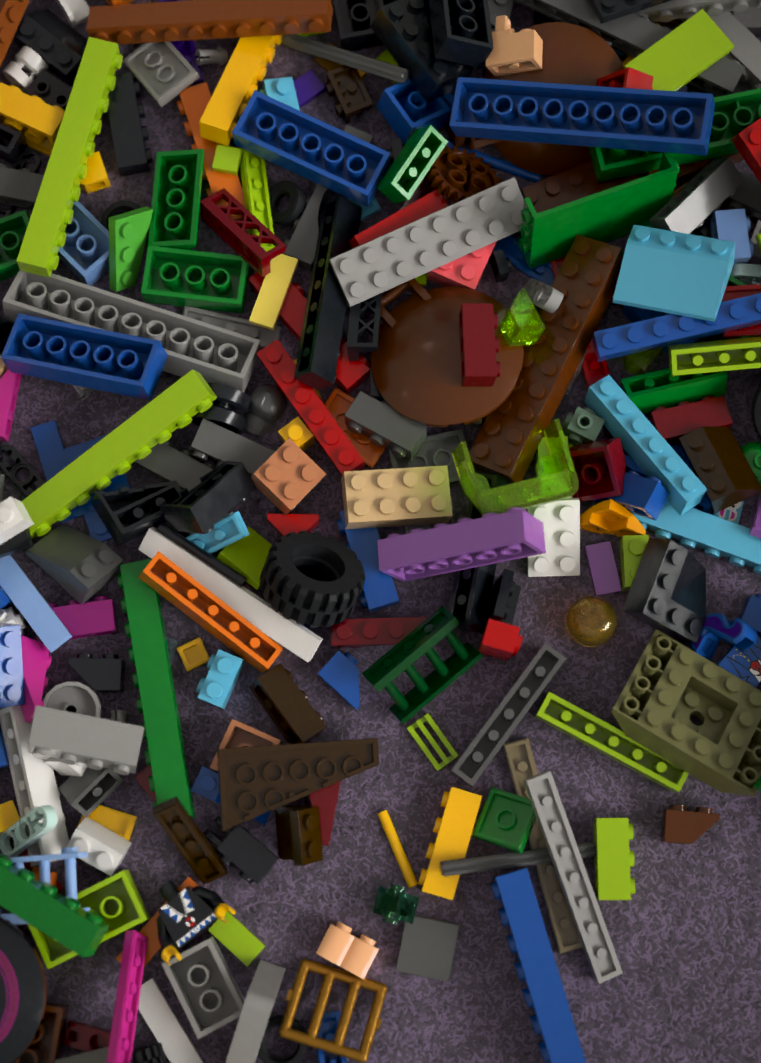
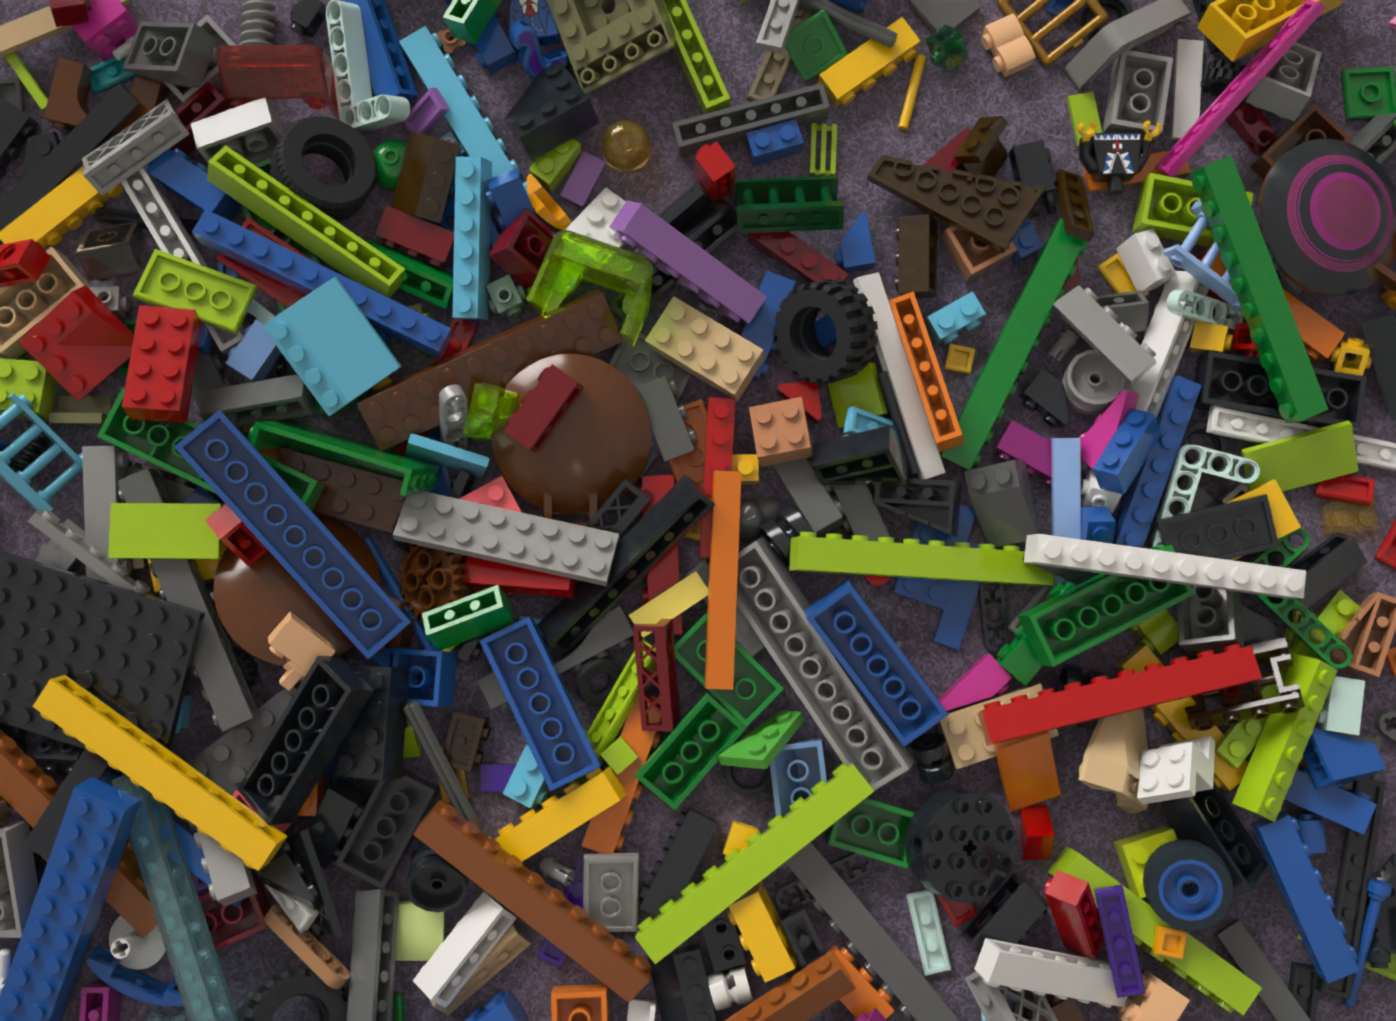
camera: 145 degrees left, 5 degrees up
none -> medium azure tile [405,433,489,478]
none -> orange tile [705,470,741,690]
none -> blue brick [745,119,804,166]

